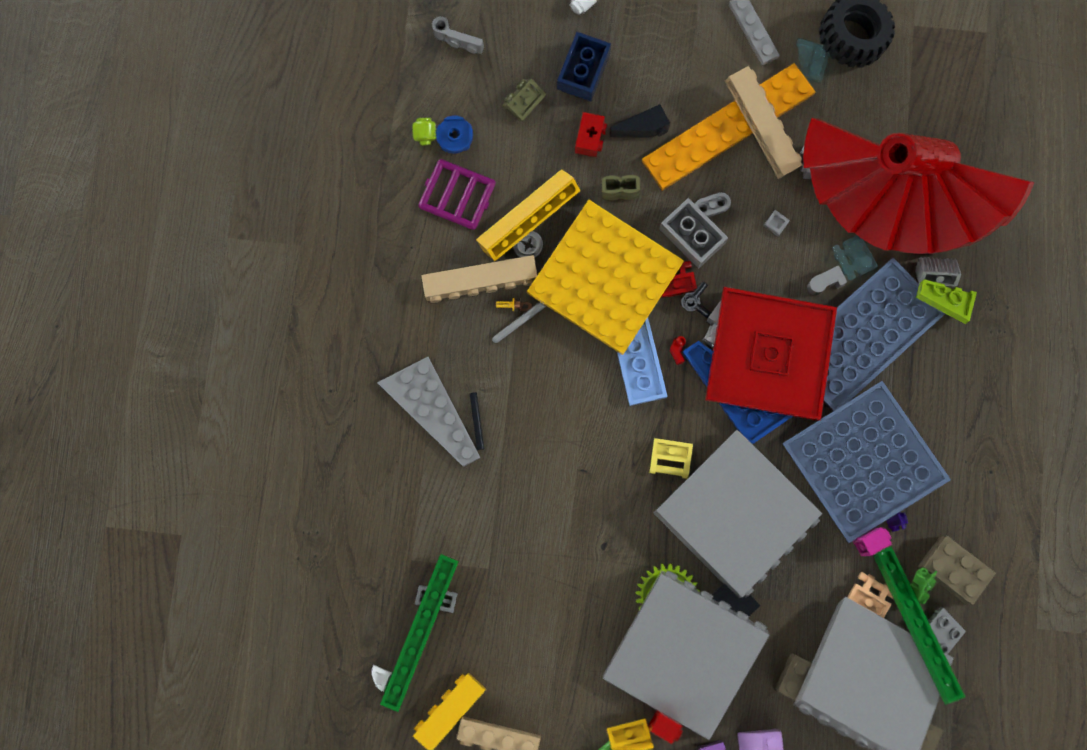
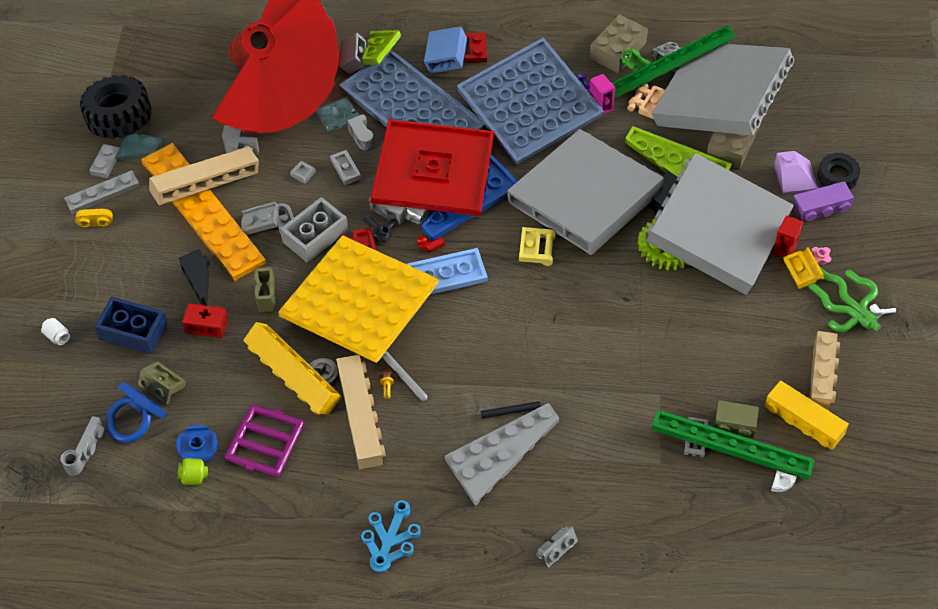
camera: 95 degrees left, 25 degrees down
none -> yellow plate [75,209,113,227]
none -> light grey plate [89,144,121,179]
none -> blue tile [106,381,167,443]
none -> light grey plate [241,202,278,235]
none -> light grey plate [330,150,361,185]
none -> dark azure plant [361,500,421,573]
none -> medium blue brick [424,26,467,74]
none -> red plate [463,33,487,63]
none -> light grey hinge [536,526,578,568]
none -> lime wing [625,126,732,177]
none -> olive brick [714,400,759,438]

